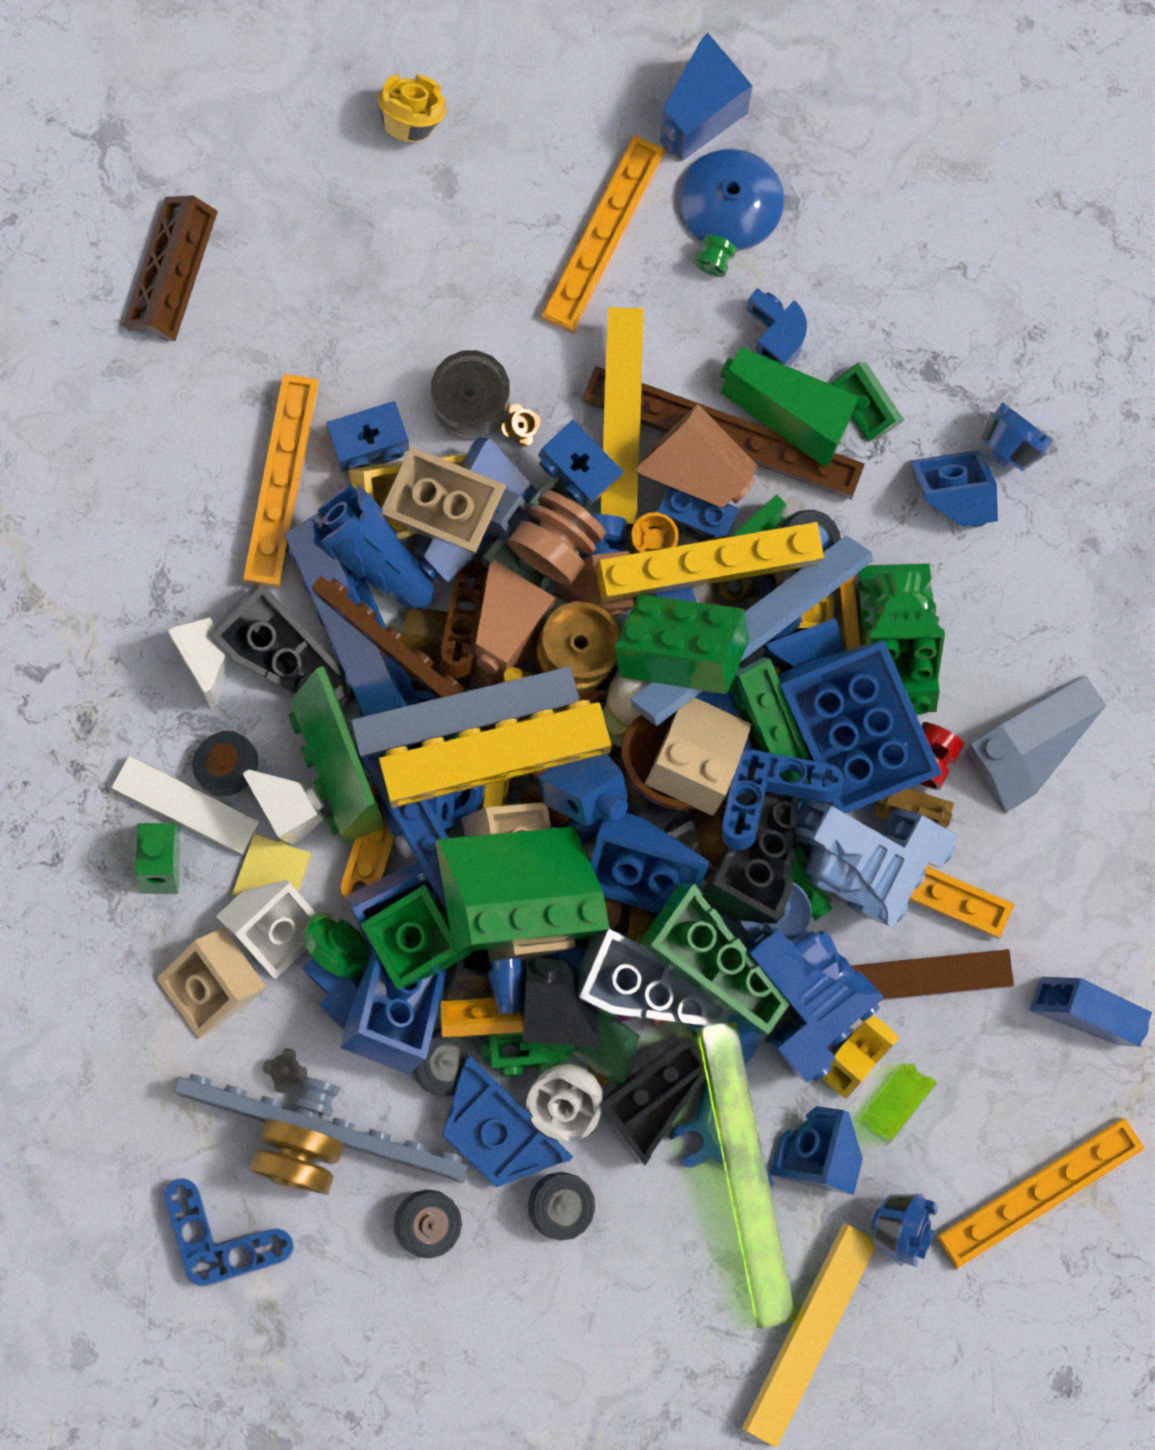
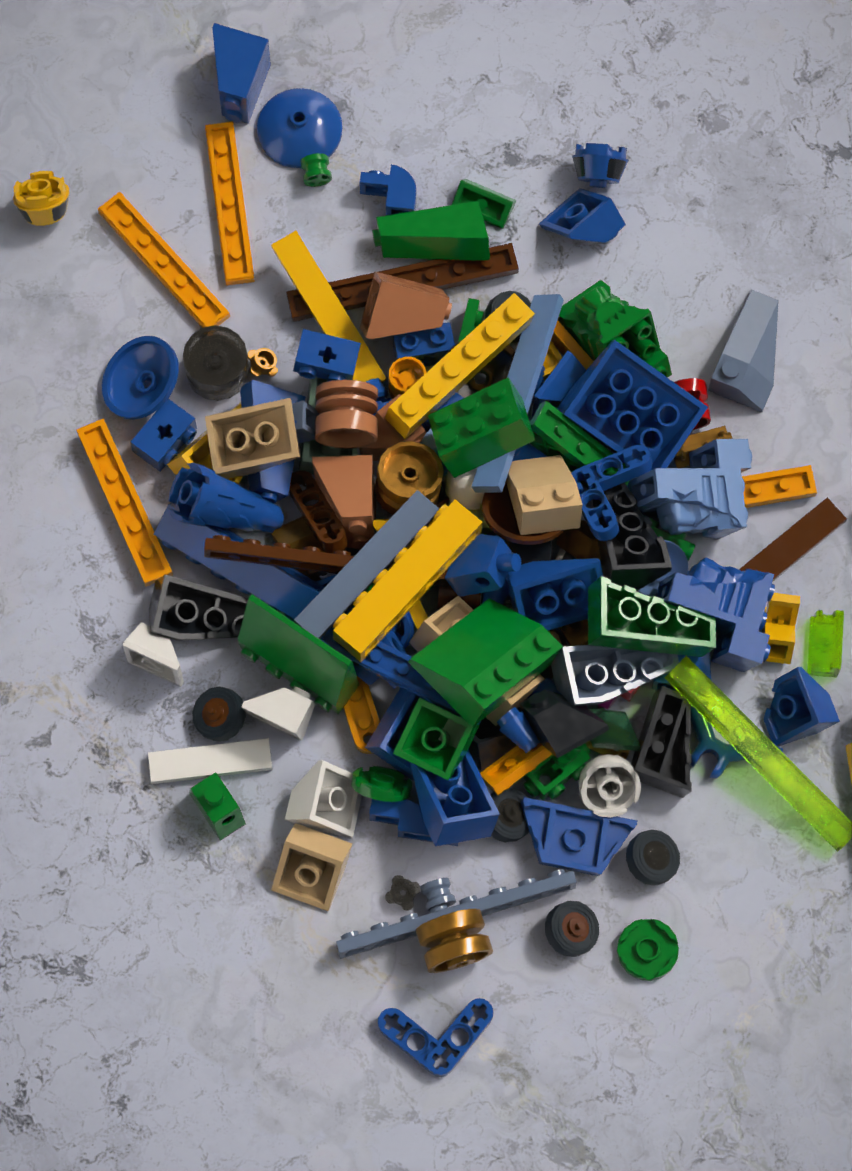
camera: 30 degrees left, 5 degrees down
light yellow piece [232,834,312,897] -> none
none -> light orange tile [98,192,230,334]
none -> blue dish [102,336,179,420]
none -> green tile [617,919,679,981]

